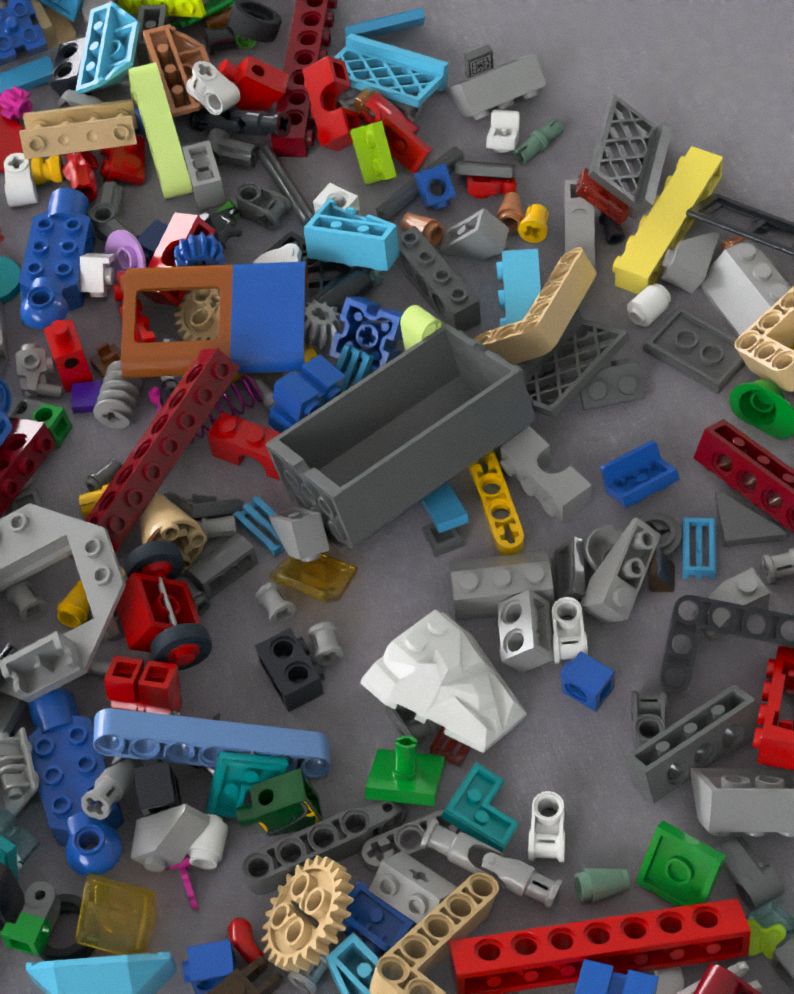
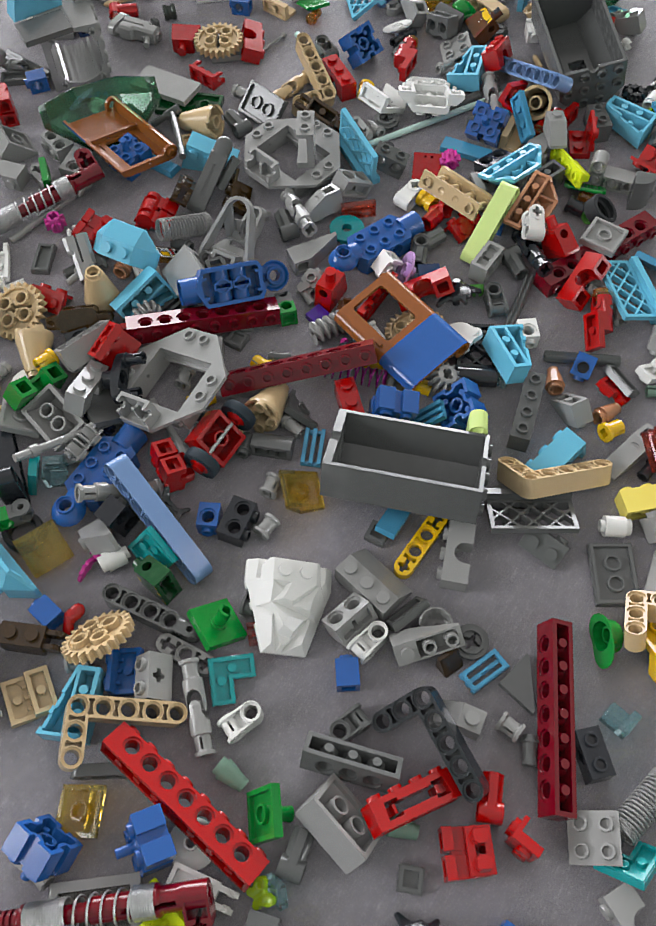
camera: 45 degrees right, 5 degrees up
blue gear [174,232,225,266] -> none
light grey slope [269,507,330,562] -> none
lime bracket [350,121,397,185] -> none
blue bracket [600,440,680,508] -> none
none -> blue brick [196,502,223,537]
none -> light grey tile [579,216,629,258]

